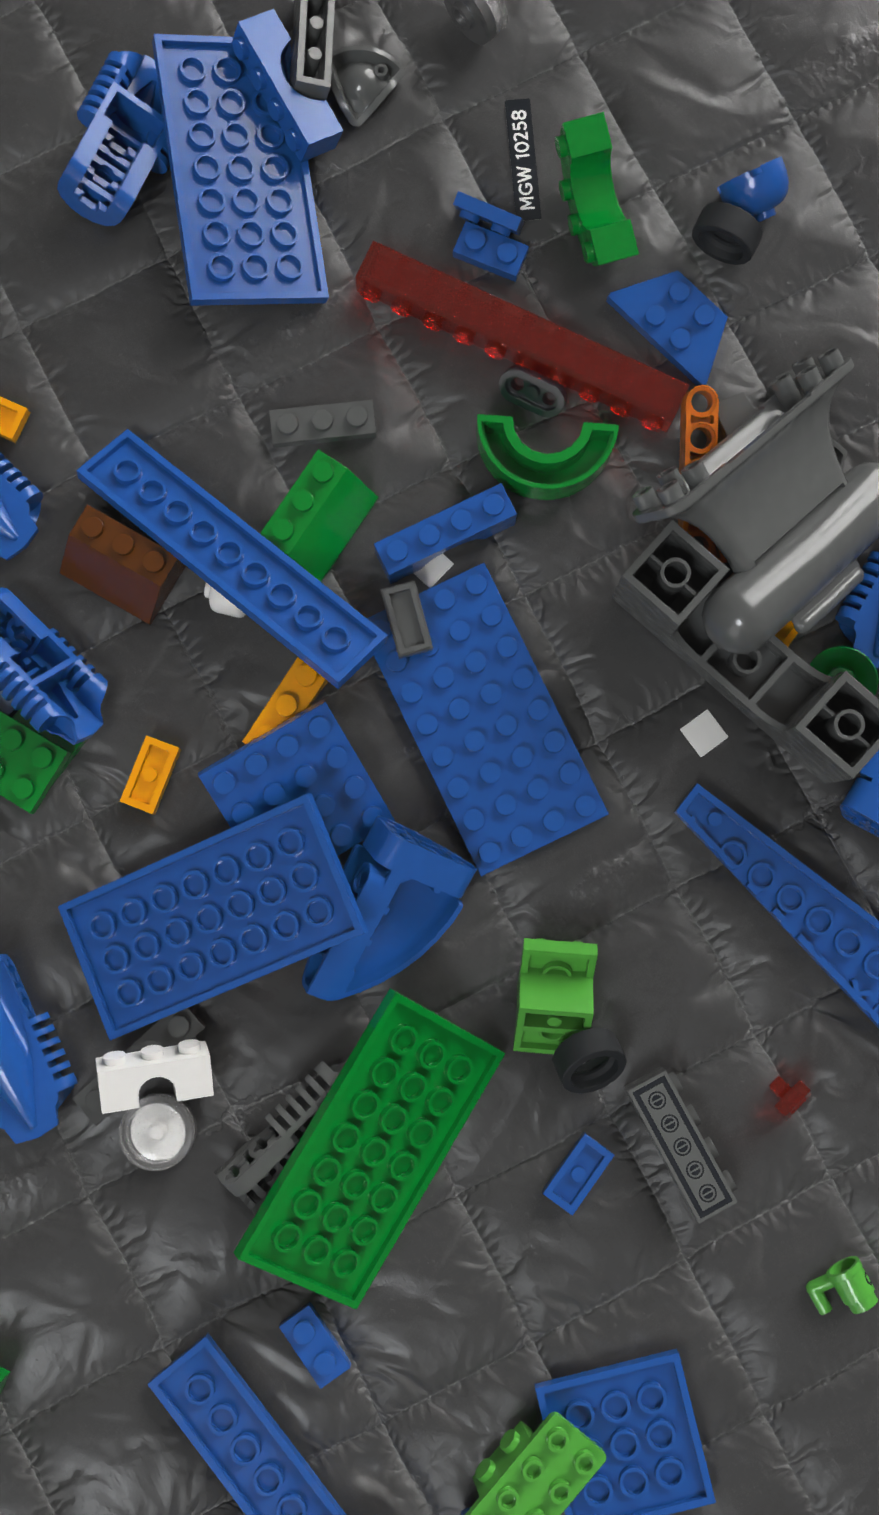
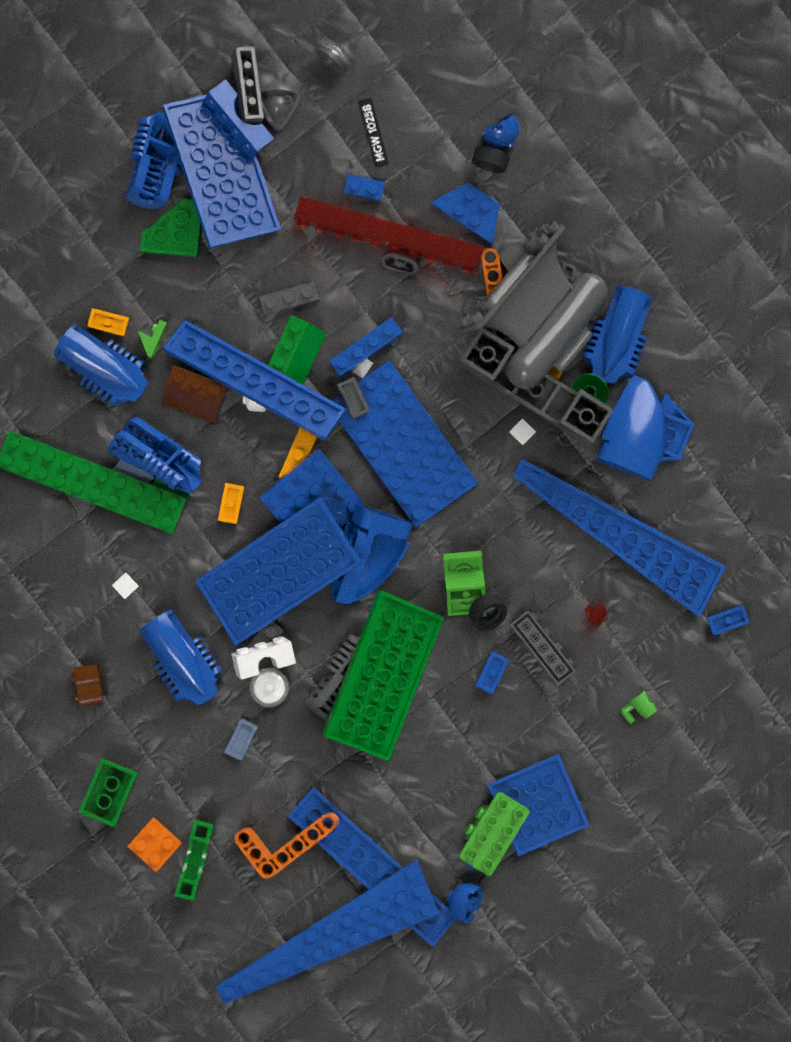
camera: 10 degrees left, 0 degrees up
blue plate [279,1302,352,1389] -> none
blue plate [453,191,524,238] -> none
green brick [476,414,619,500] -> none
green brick [555,112,639,267] -> none
none -> bright green slope [138,320,168,360]
none -> green plate [140,199,201,258]
none -> sand blue tile [224,718,258,761]
none -> orange beam [235,812,339,879]

